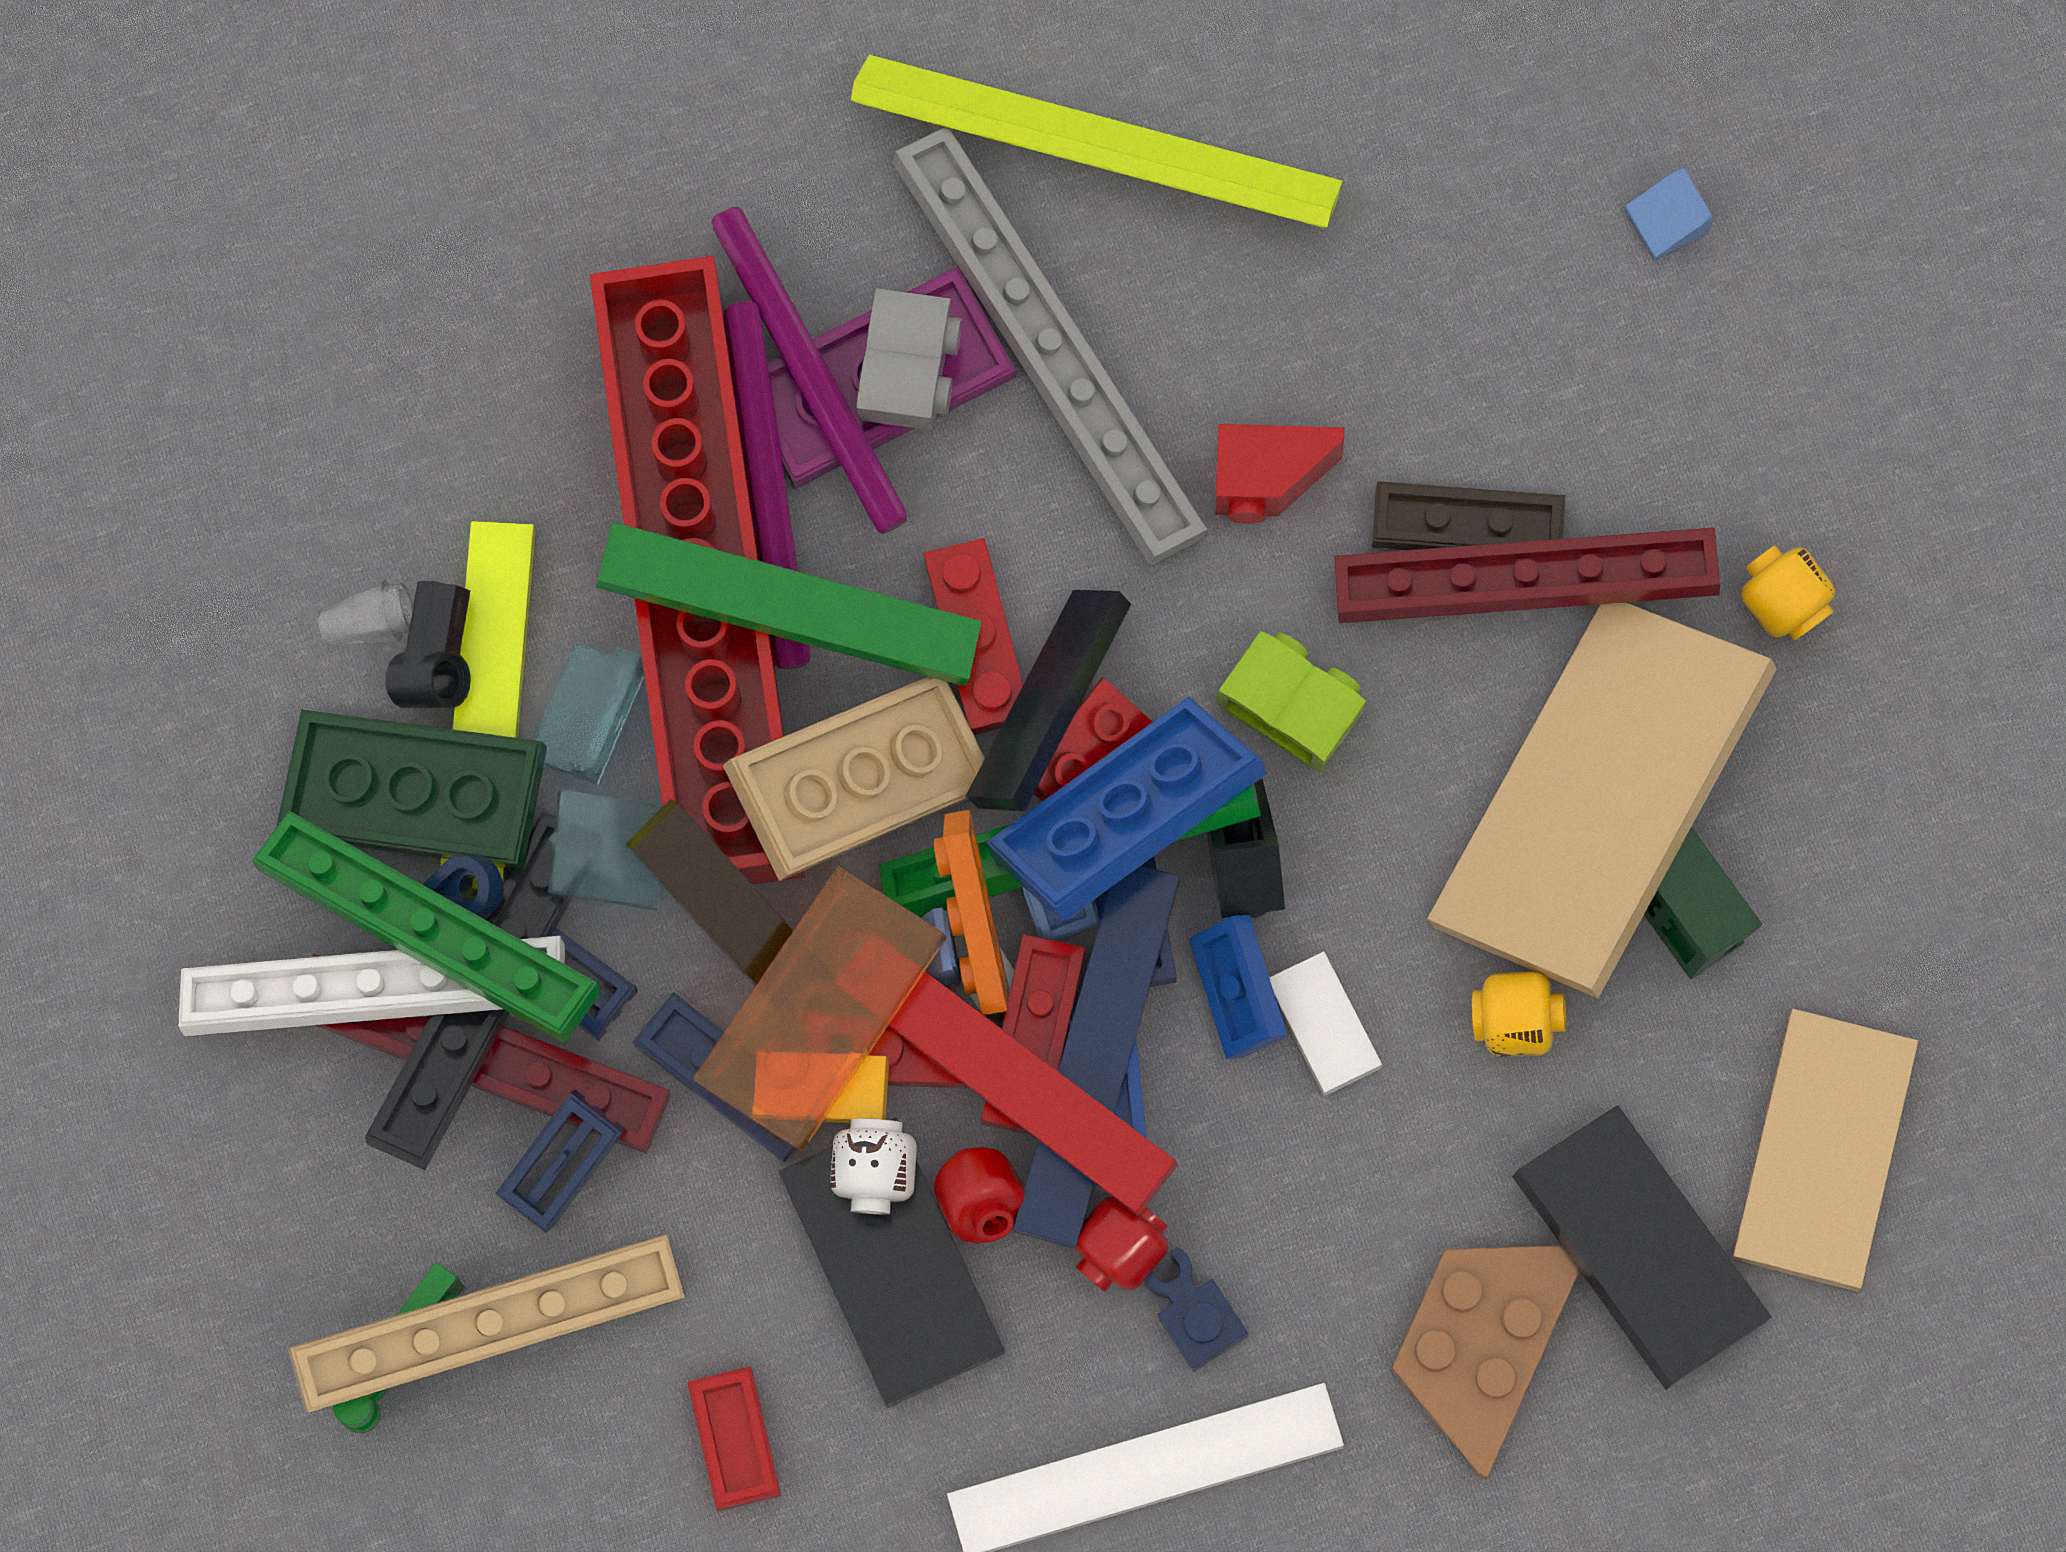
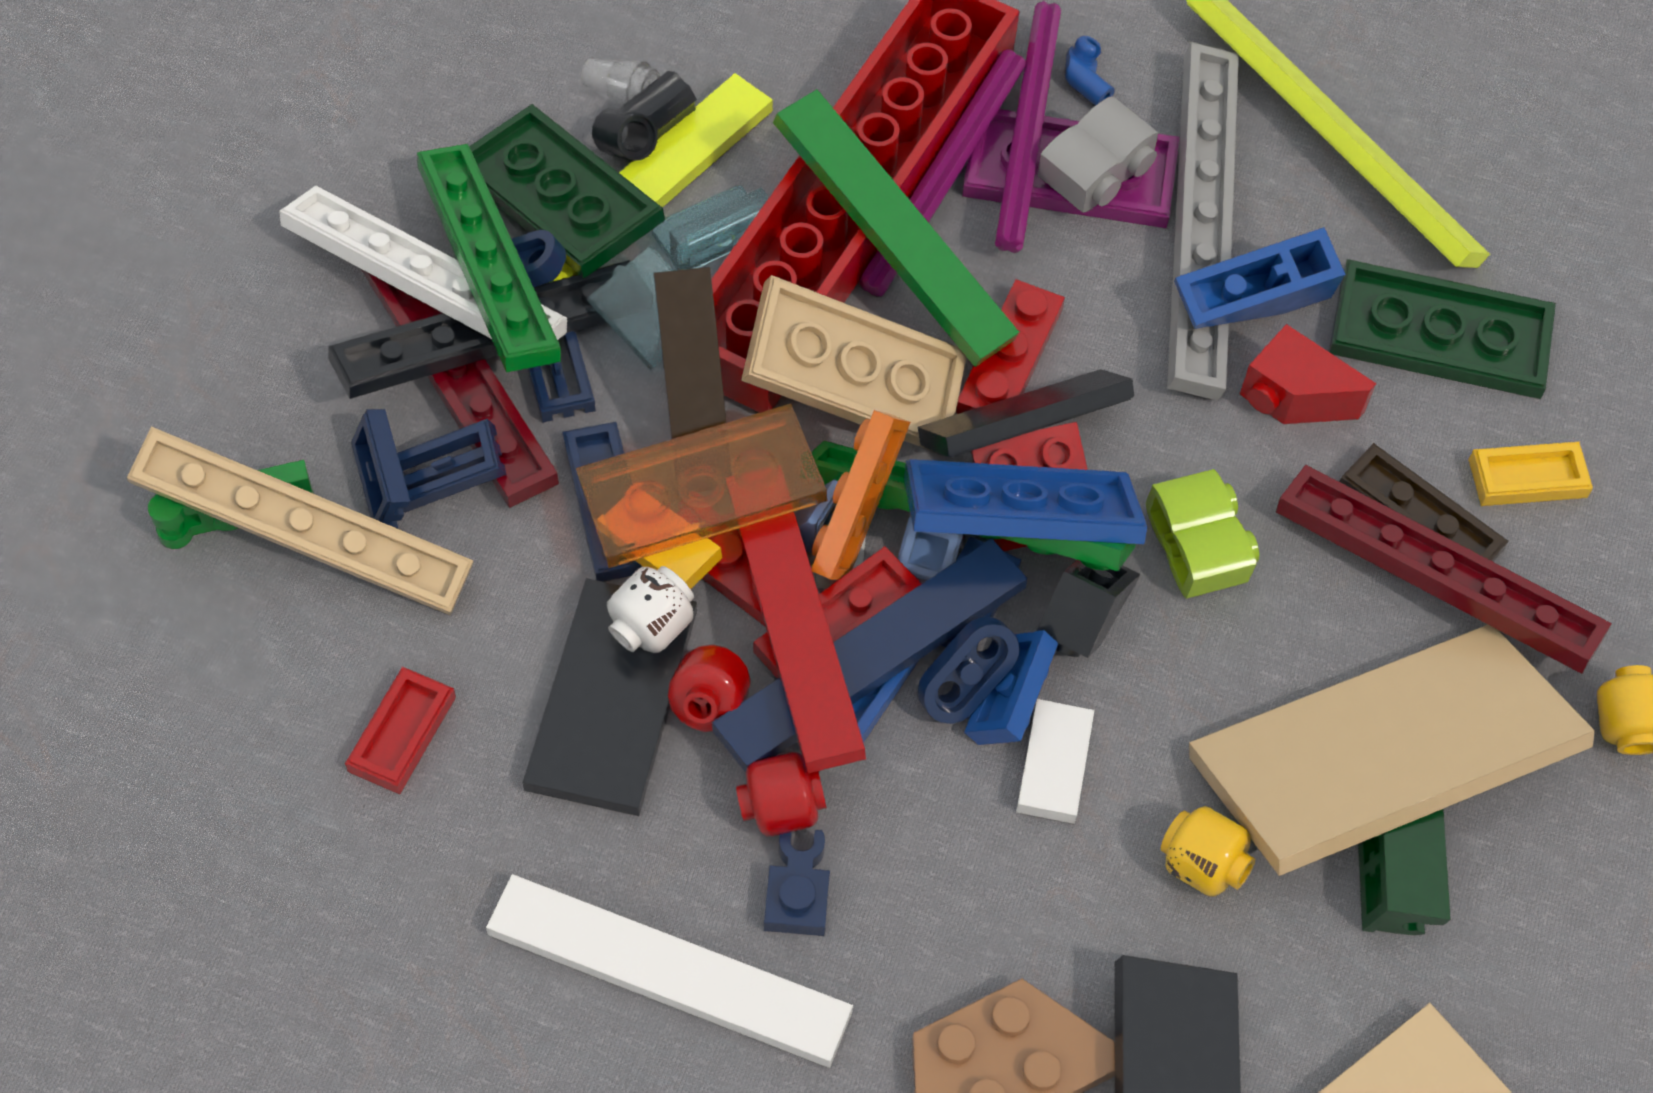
camera: 30 degrees right, 15 degrees down
none -> dark blue tile [351,409,410,529]
none -> dark blue plate [918,617,1019,724]
none -> blue arm [1065,36,1115,106]
none -> blue slope [1174,227,1346,329]
none -> dark green tile [1329,259,1556,399]
none -> yellow tile [1468,441,1593,506]

